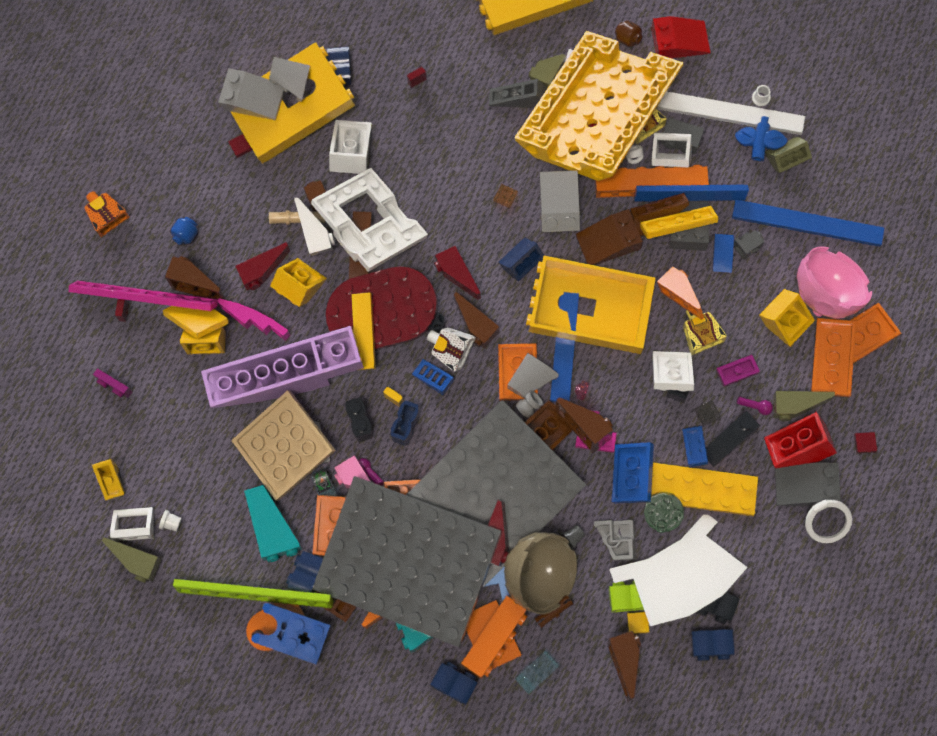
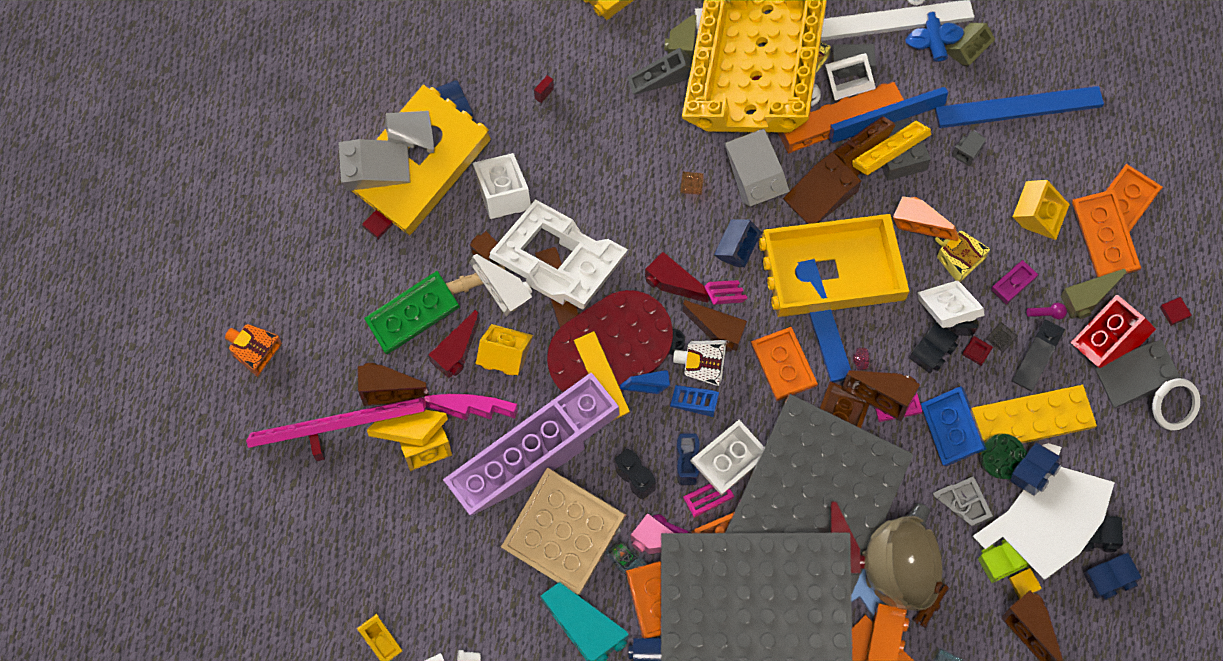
camera: 25 degrees left, 5 degrees down
magenta plate [93,369,132,398] -> none
blue head [170,217,198,245] -> none
yellow tile [383,387,404,407] -> none
light grey slope [508,353,559,398] -> none
light grey wheel [516,391,543,418] -> none
blue plate [682,426,708,467] -> none
blue slope [712,234,734,273] -> none
bright pink rock [797,247,872,319] -> none
none -> green tile [364,271,460,354]
none -> blue slope [620,370,670,394]
none -> dark pink tile [683,483,734,518]
none -> white slope [690,420,764,495]
none -> dark pink tile [705,280,748,305]
none -> black brick [909,322,959,374]
none -> dark red tile [962,336,993,366]
none -> dark blue brick [1011,443,1061,496]

